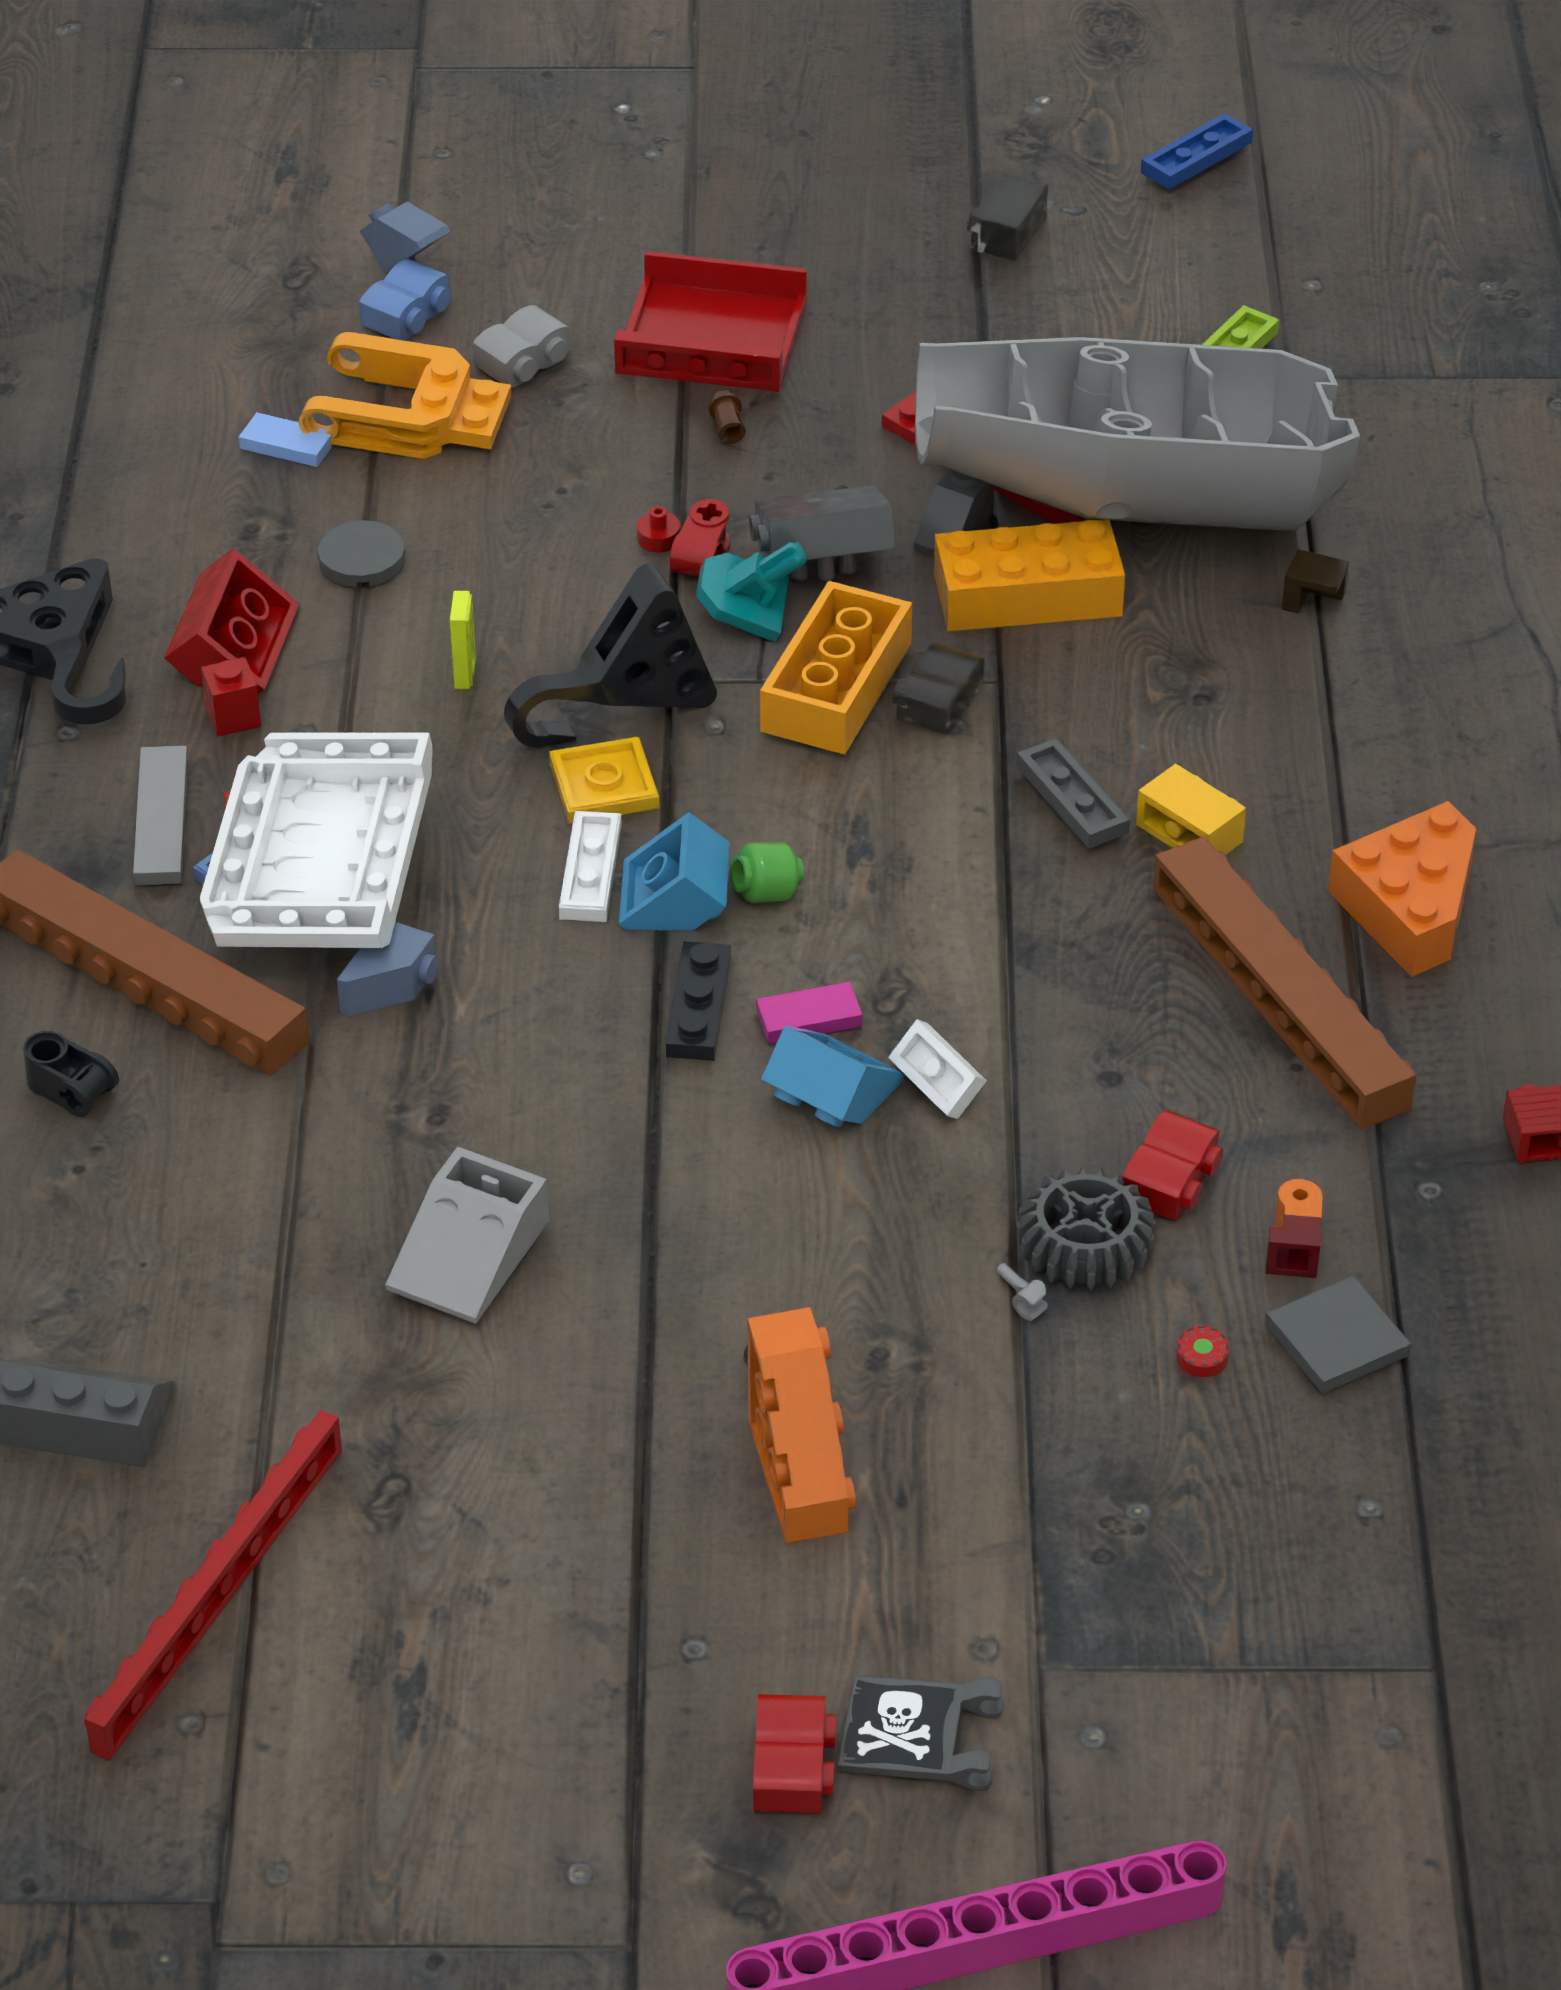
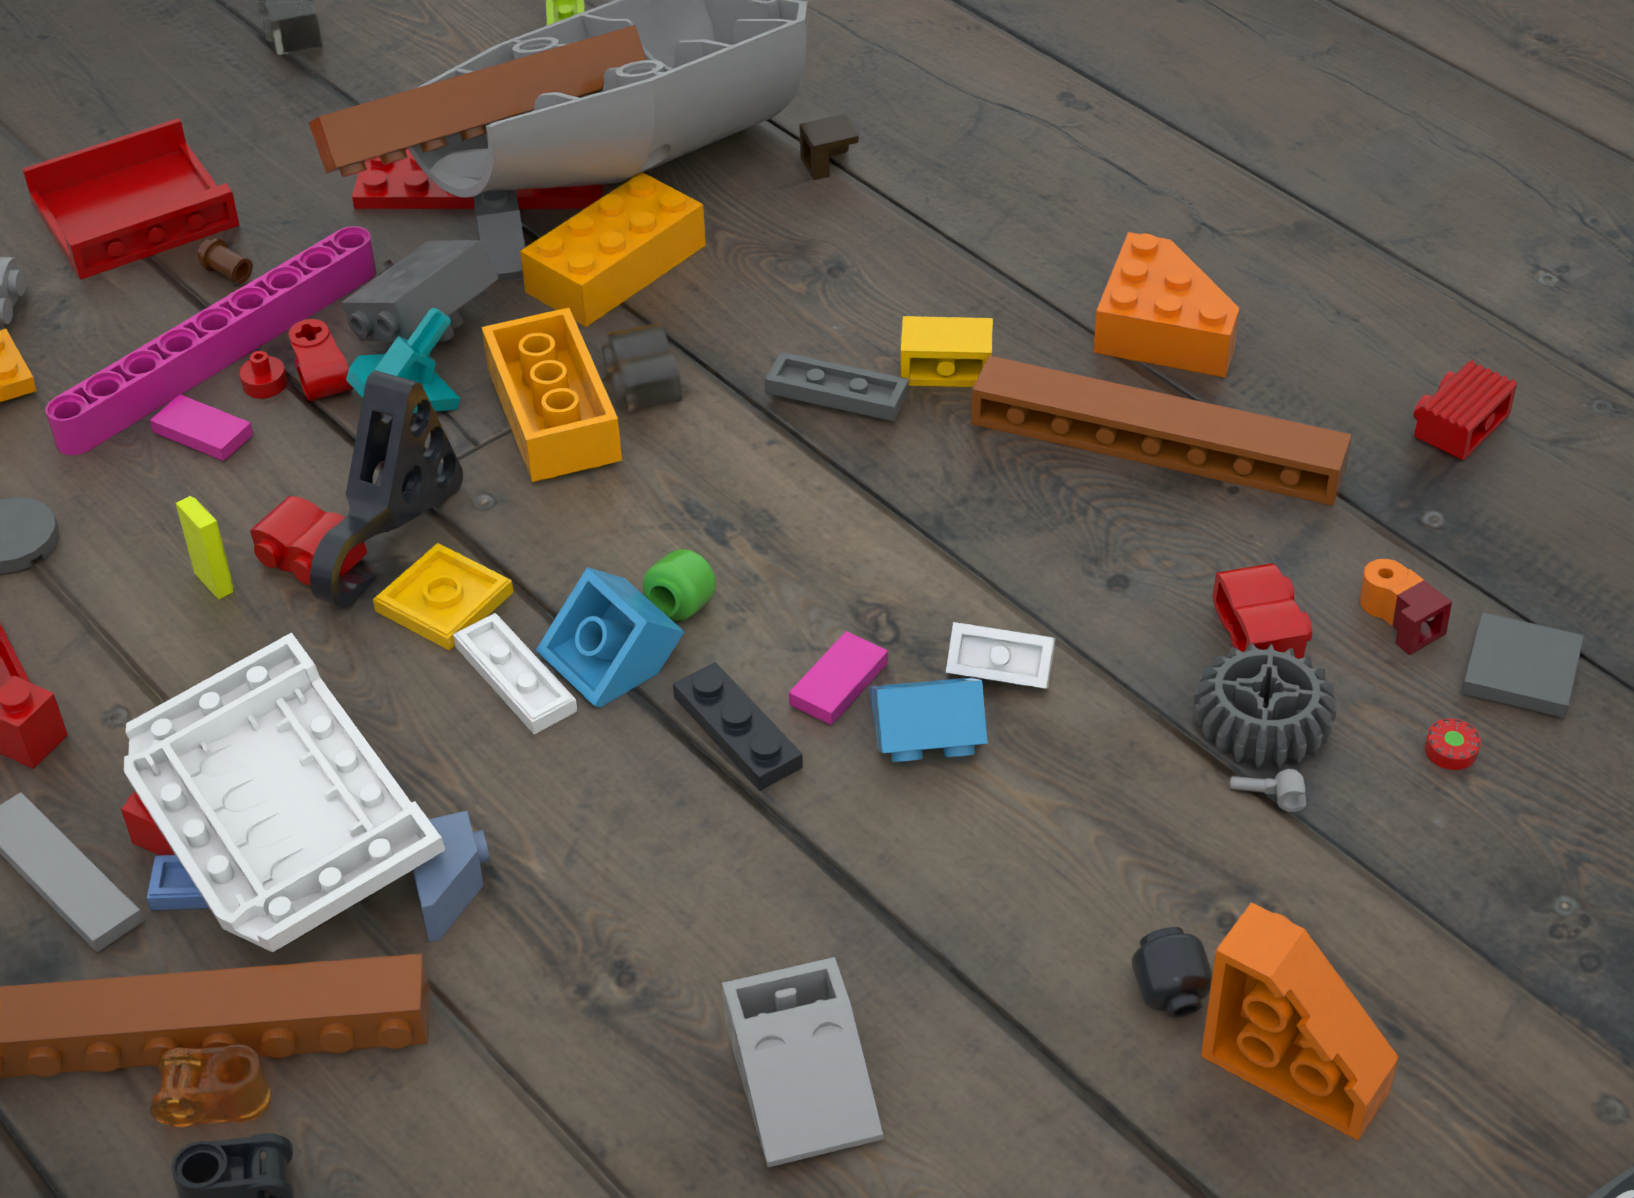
camera: 40 degrees left, 0 degrees up
none -> dark pink beam [46,226,377,455]
none -> dark pink tile [150,394,253,461]
none -> clear orange piece [150,1044,272,1127]
none -> red brick [250,496,367,585]
none -> dark orange brick [309,25,647,177]

